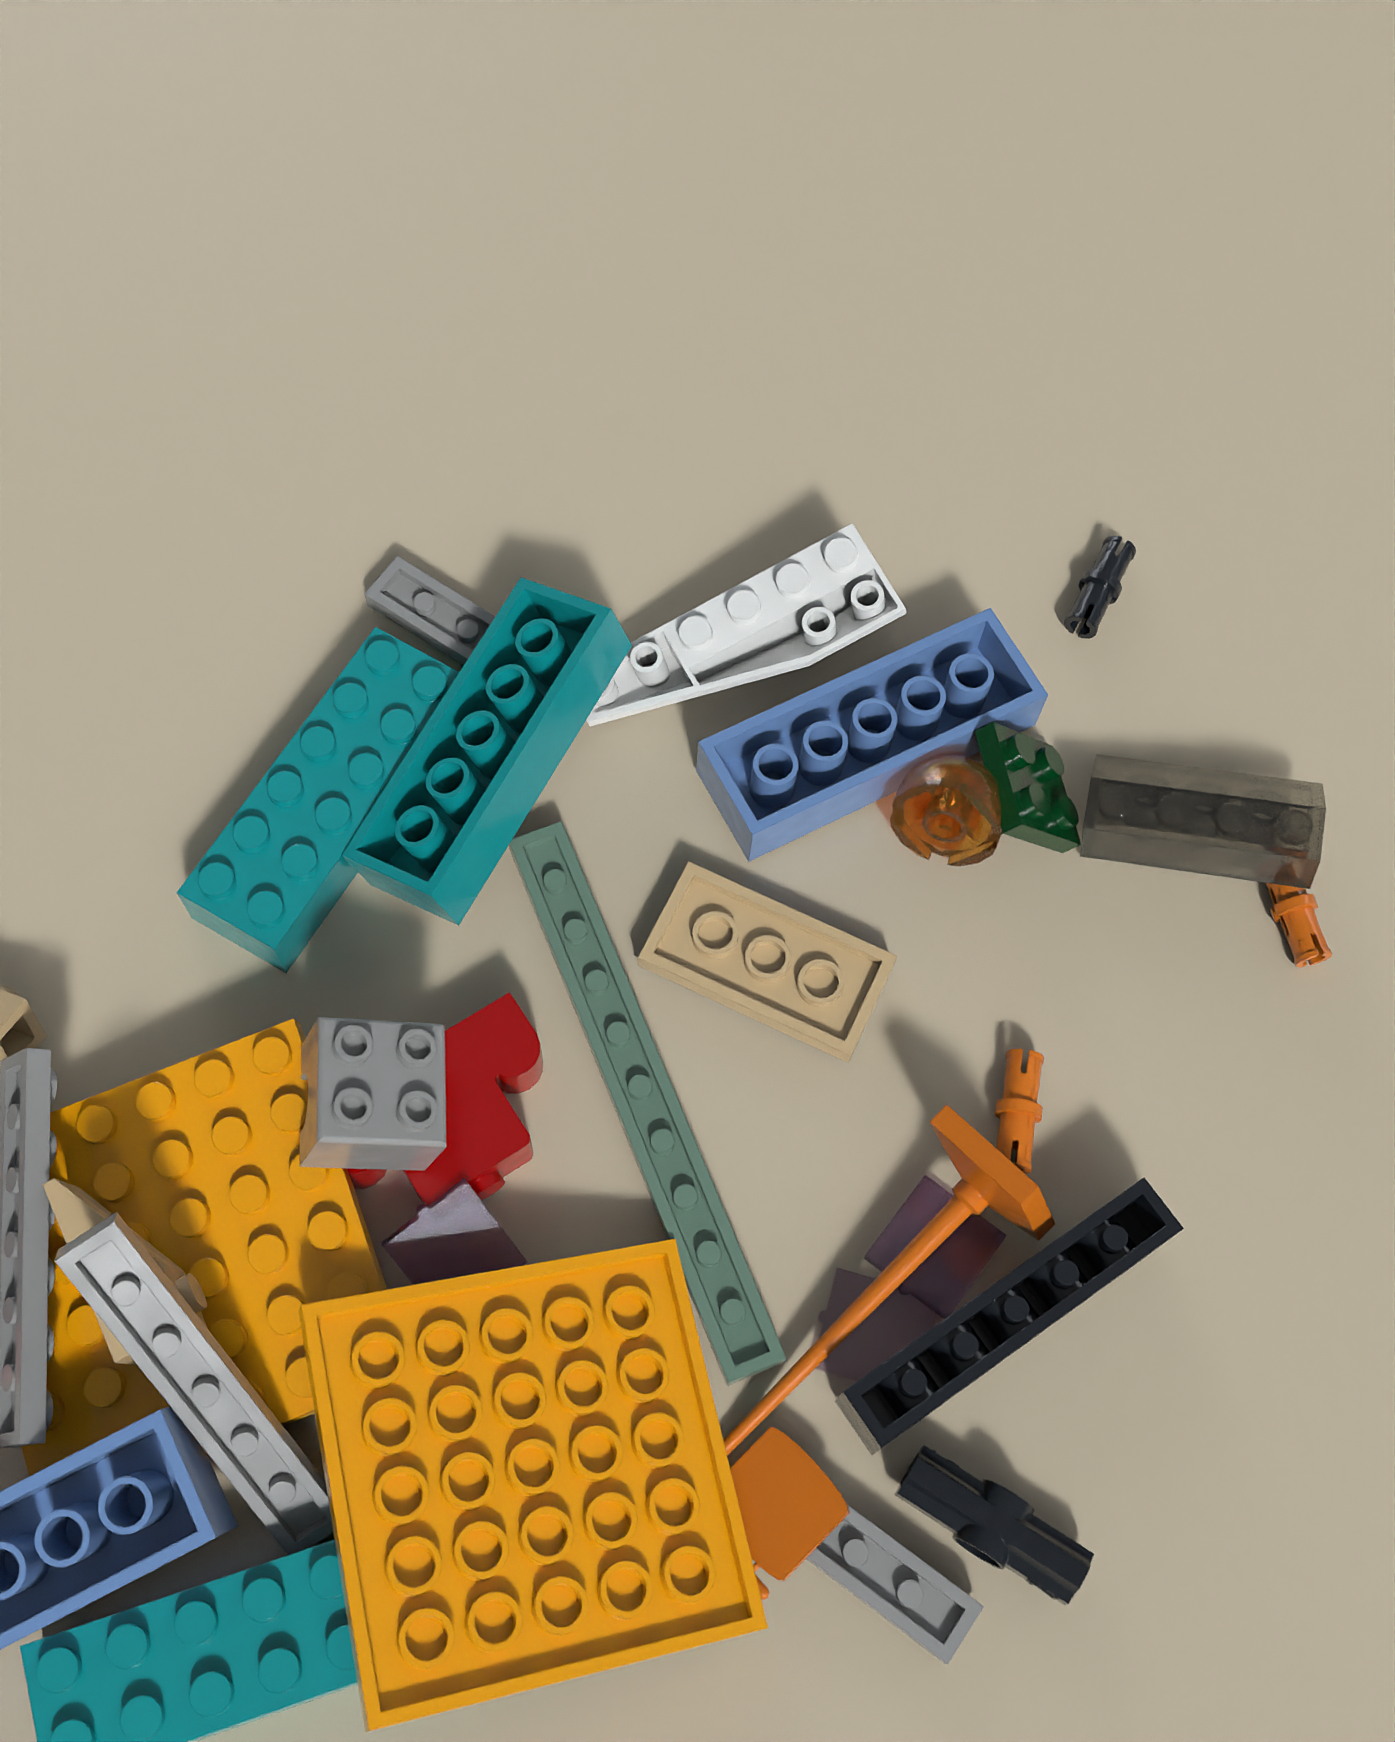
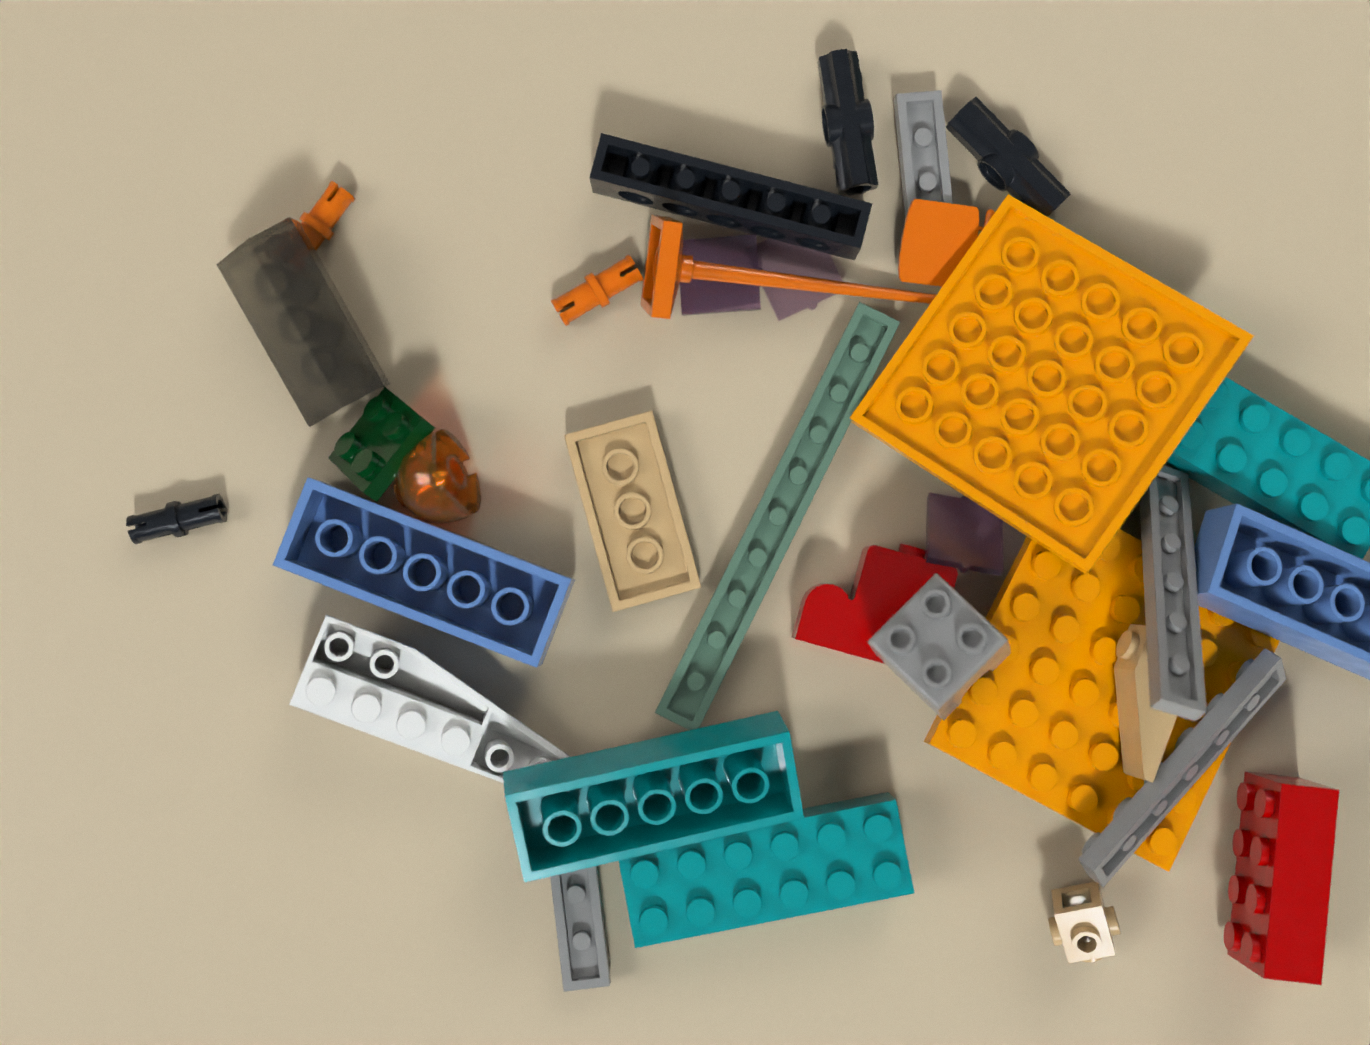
camera: 130 degrees left, 20 degrees up
none -> black piece [946,97,1071,217]

